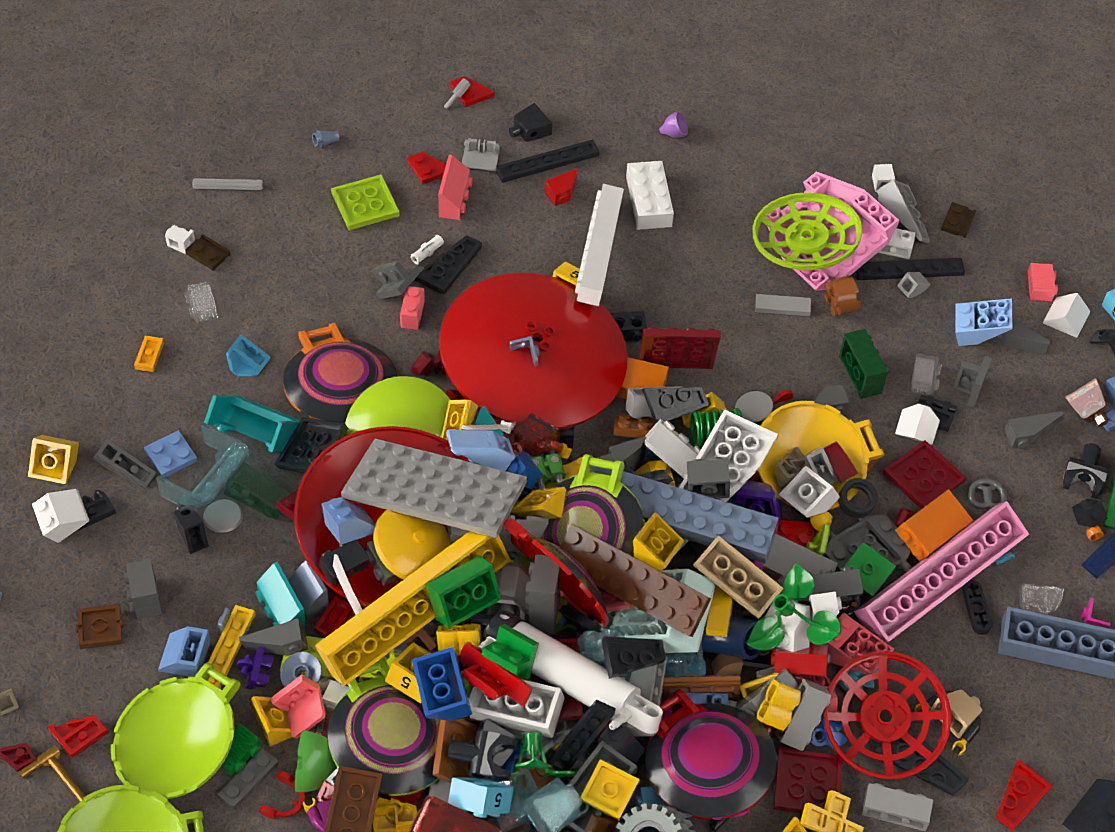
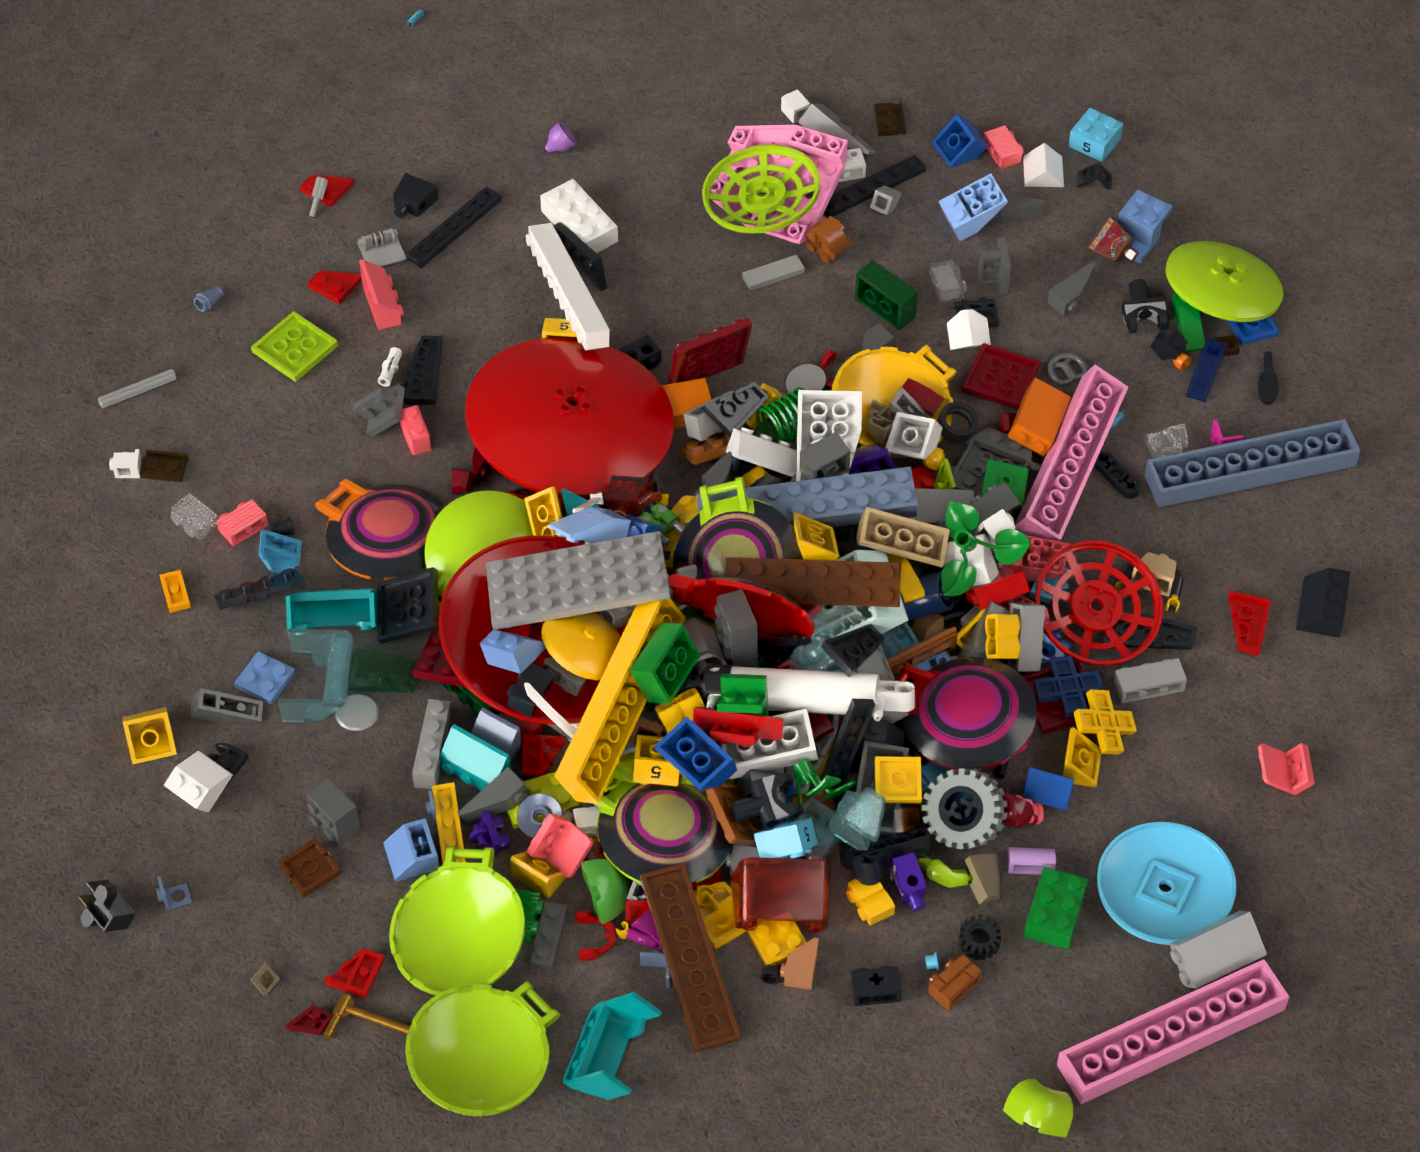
camera: 25 degrees left, 0 degrees up
black torso [174,505,209,554] -> none
sand blue bracket [510,336,540,367] -> none
yellow slope [512,487,566,519] -> none
red slope [545,169,578,206] -> none
none -> black wing [214,568,307,610]
none -> coral brick [217,499,268,547]
none -> black bush [269,516,295,535]
none -> light grey brick [412,699,452,789]
none -> black wing [554,222,607,291]
none -> blue slope [932,114,989,168]
none -> dark blue plate [1033,656,1104,718]

